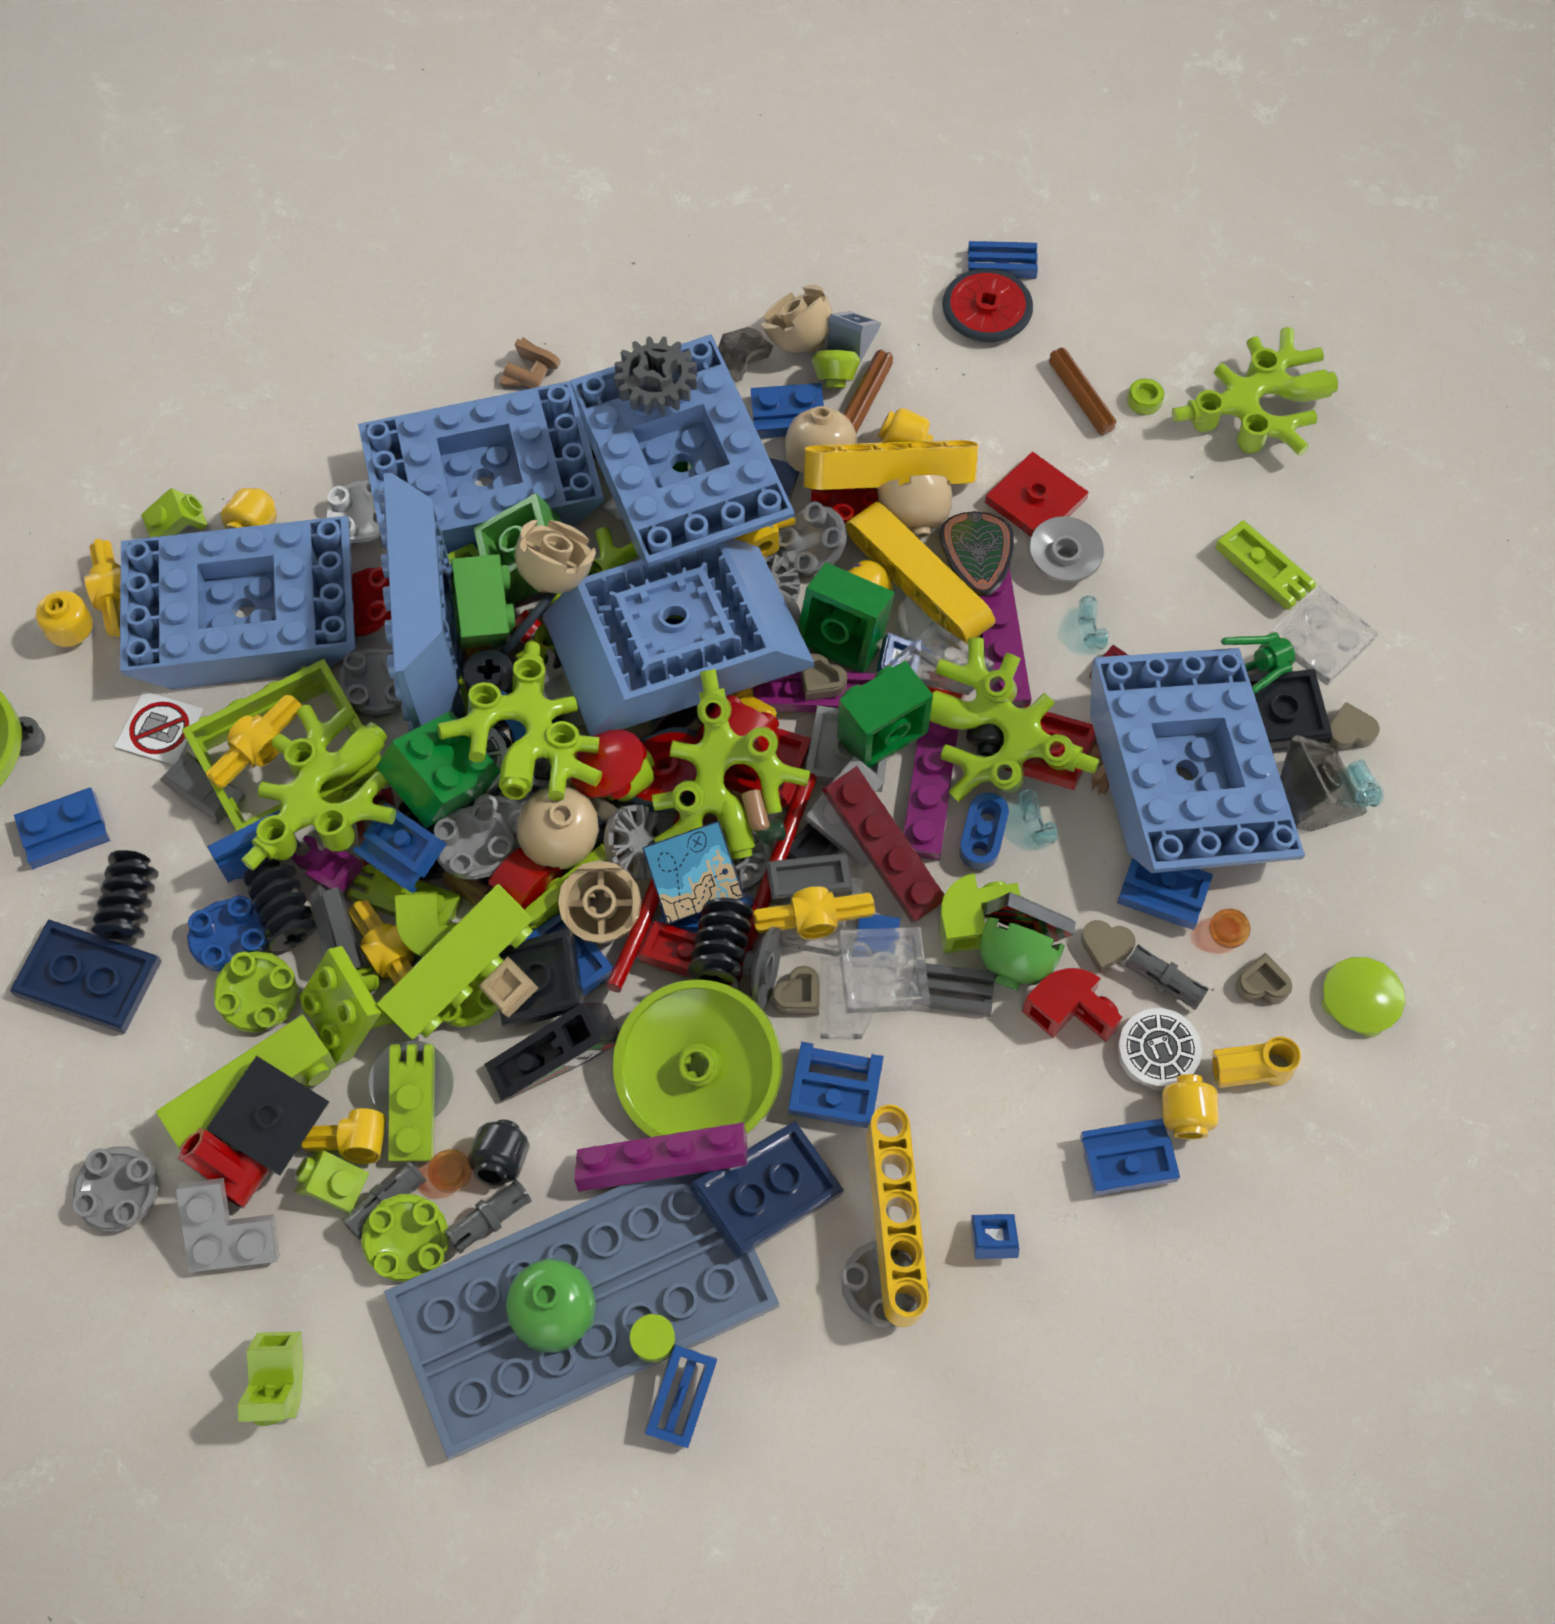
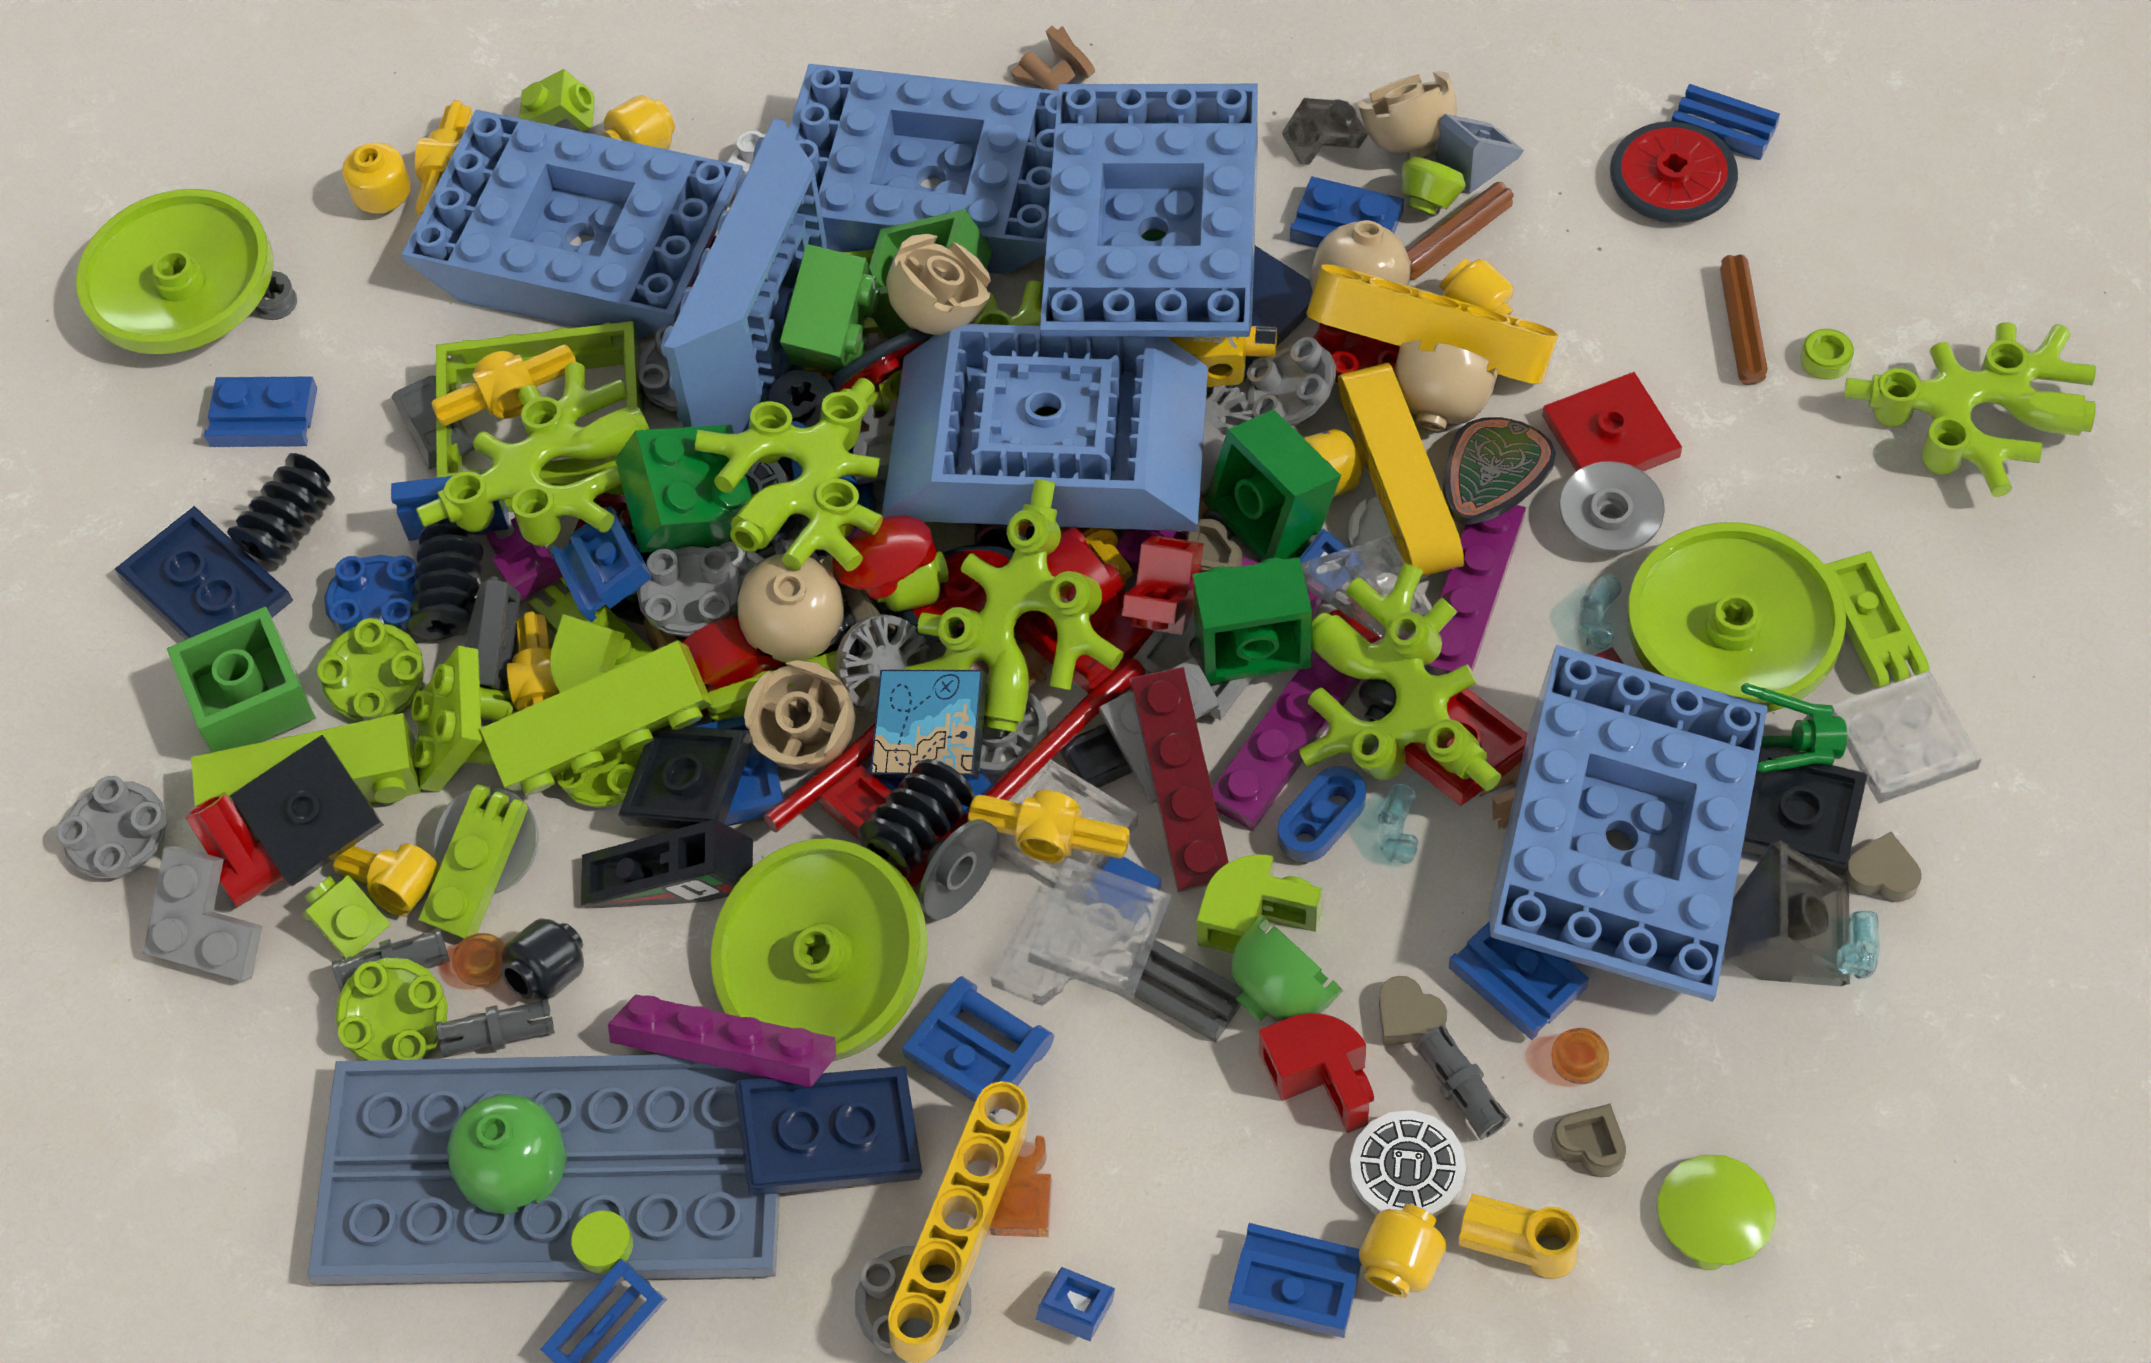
camera: 30 degrees right, 5 degrees down
sticker [114,691,204,765] -> none
lime brick [237,1331,303,1426] -> none
tan tile [478,957,538,1018] -> none
dark grey gear [614,336,698,415] -> none
medium nougat arm [741,789,786,845] -> none
dark grey tile [766,853,853,904] -> none
dark tan tile [772,966,820,1015] -> none
tile [984,892,1076,943] -> none
none -> bright green brick [166,607,316,752]
none -> clear orange plate [989,1136,1052,1237]
none -> red brick [1122,535,1204,635]
none -> lime dish [1627,522,1846,713]

